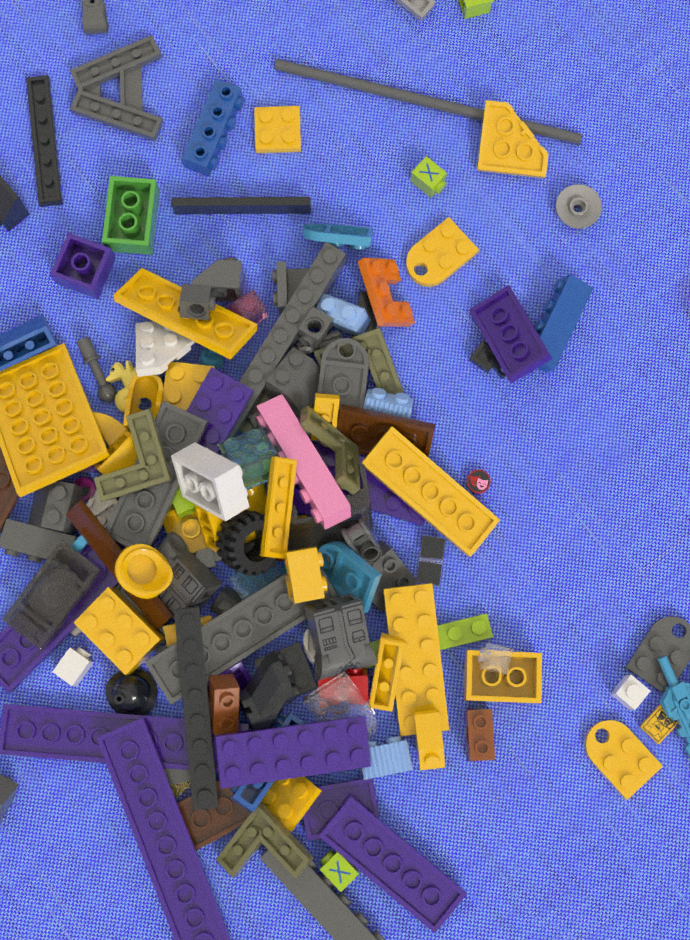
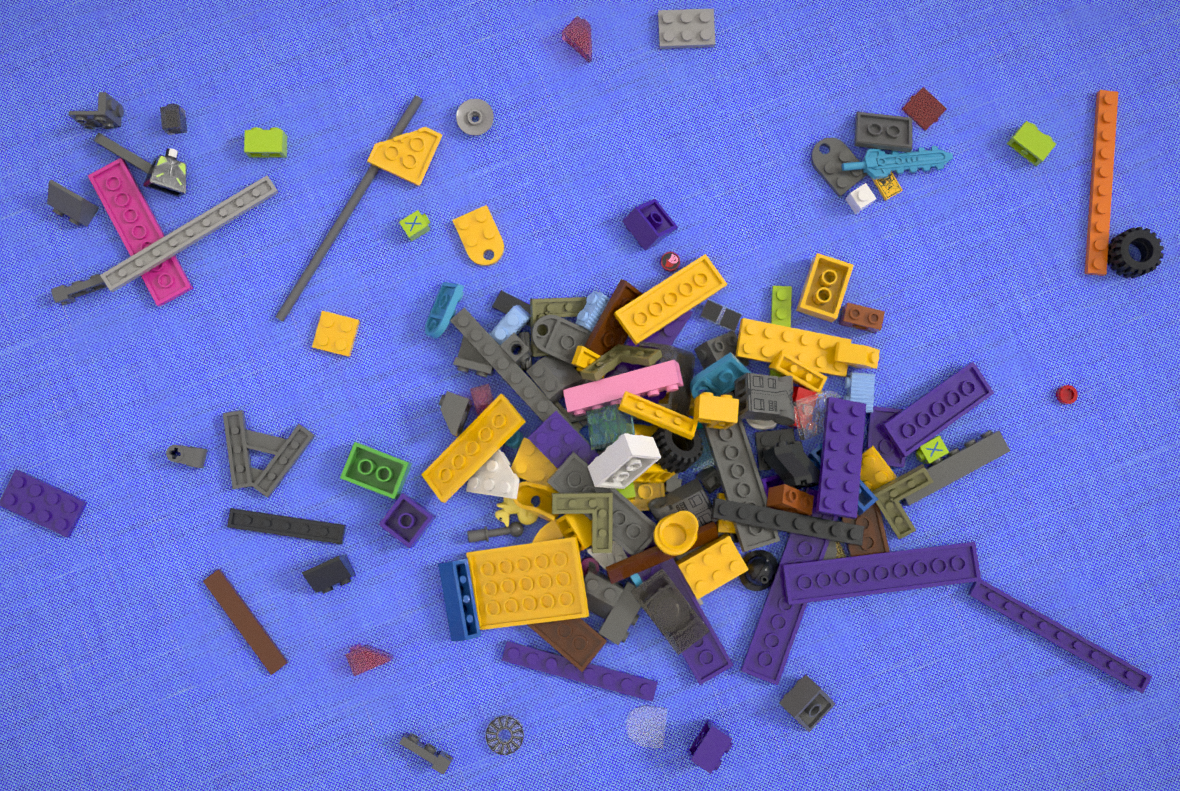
camera: 75 degrees left, 5 degrees up
white brick [52,647,94,686] -> none
black tile [172,197,311,215] -> none
dark grey brick [179,284,216,320] -> none
blue brick [181,79,245,176] -> none
dark grey piece [341,517,382,564] -> none
orange plate [357,258,415,327] -> none
dark purple plate [469,285,553,384] -> none
black plate [469,340,506,378] -> none
clear brick [477,643,513,675] -> none
blue brick [534,274,594,373] -> none
yellow plate [584,720,663,800] -> none
none -> dark purple slope [622,199,678,251]

